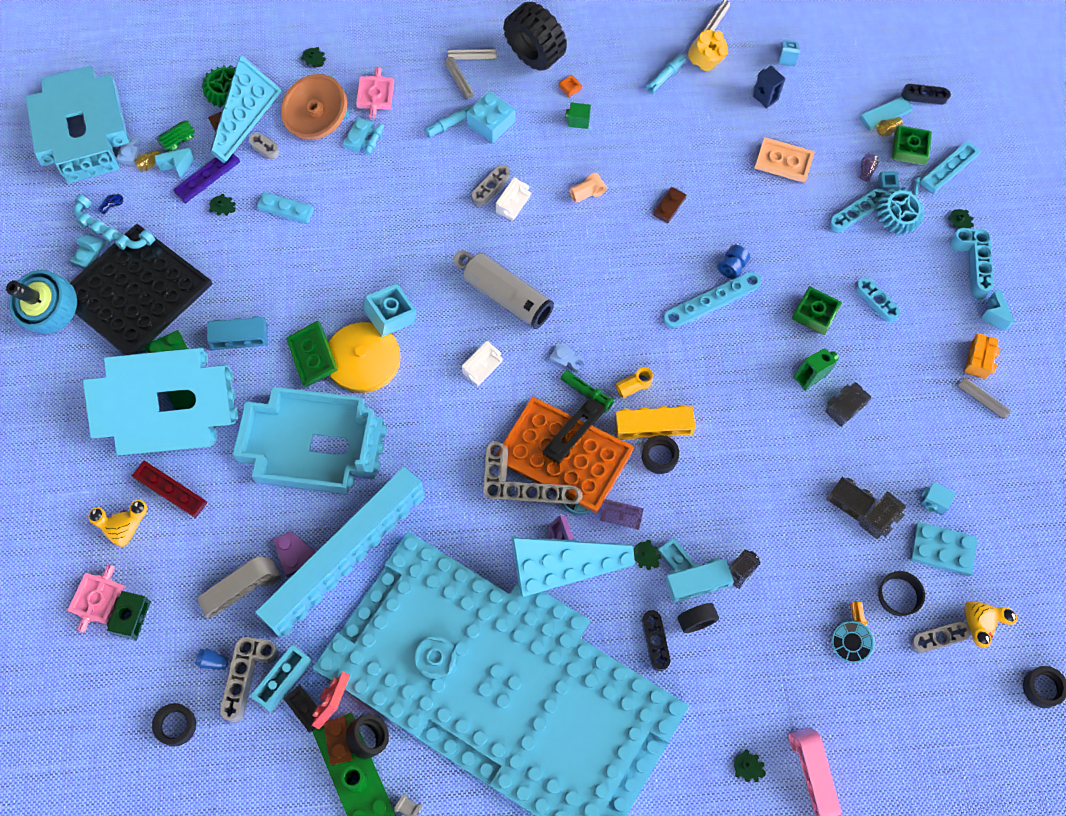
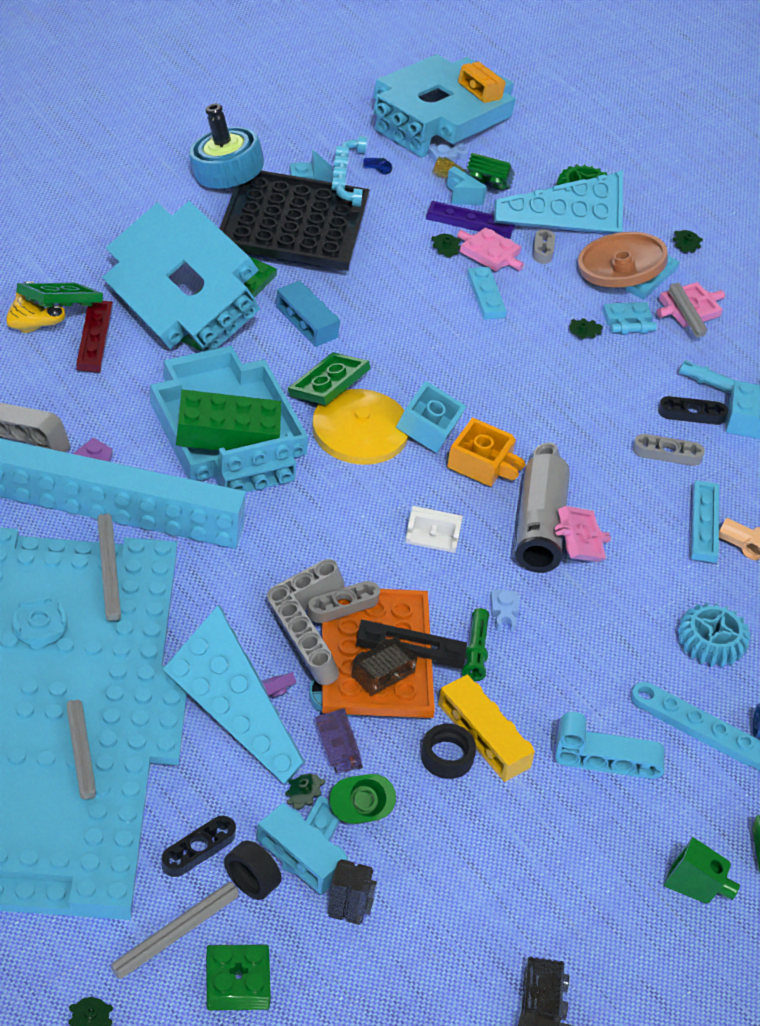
camera: 55 degrees right, 20 degrees down
white hinge [496,177,531,221] -> none
yellow piece [615,367,653,399] -> none
clear smoke brick [825,382,871,427] -> none
none -> green plate [16,282,103,307]
none -> light grey axle [67,699,96,800]
none -> light grey axle [97,513,121,621]
none -> light grey axle [111,882,239,979]
none -> green brick [175,389,281,451]
none -> green brick [206,944,271,1011]
none -> light grey beam [308,581,380,623]
none -> green piece [330,774,396,824]
none -> clear smoke brick [351,636,417,696]
none -> light orange hinge [447,417,526,487]
none -> bright pink plate [457,227,524,271]
none -> light orange brick [458,61,506,103]
none -> bright pink plate [555,506,611,562]
none -> medium azure beam [555,712,665,779]
none -> dark green piece [569,318,603,340]
none -> black beam [658,396,728,425]
none -> light grey axle [669,283,708,338]
none -> medium azure gear [678,602,751,668]
none -> medium azure plate [691,480,719,563]

